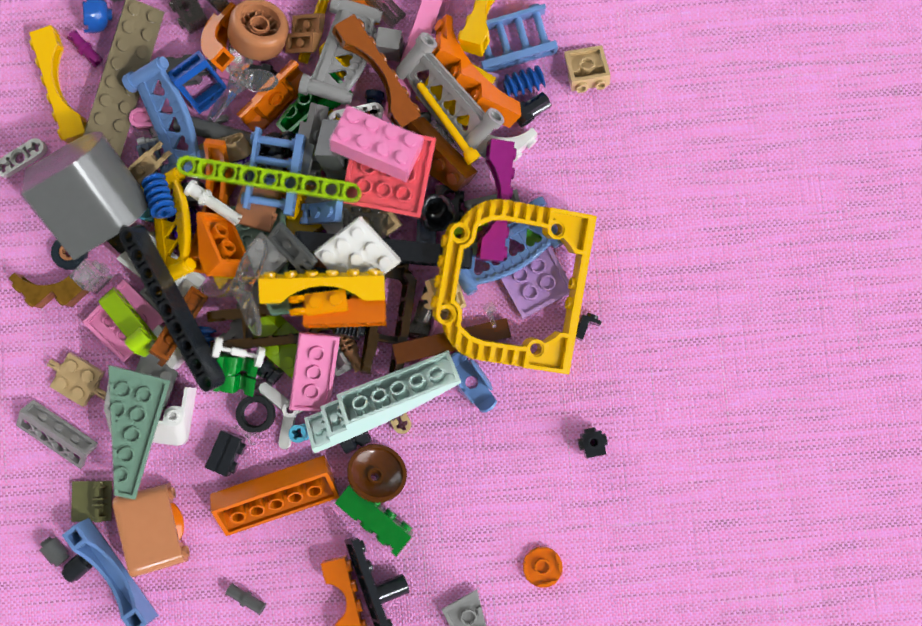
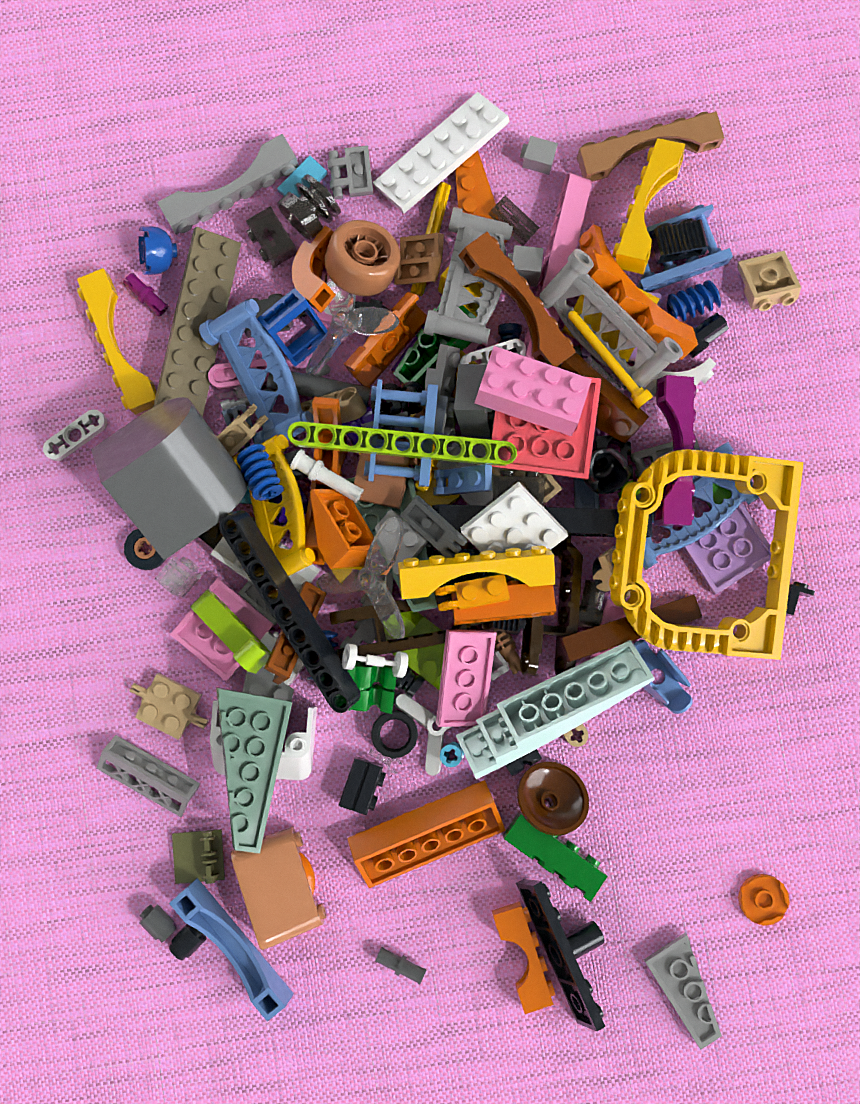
camera: 10 degrees left, 0 degrees up
pearl gold arch [9,273,90,309] -> none
clear hand [483,301,497,328] -> none
black brick [577,427,608,458] -> none
none -> black brick [651,218,709,264]

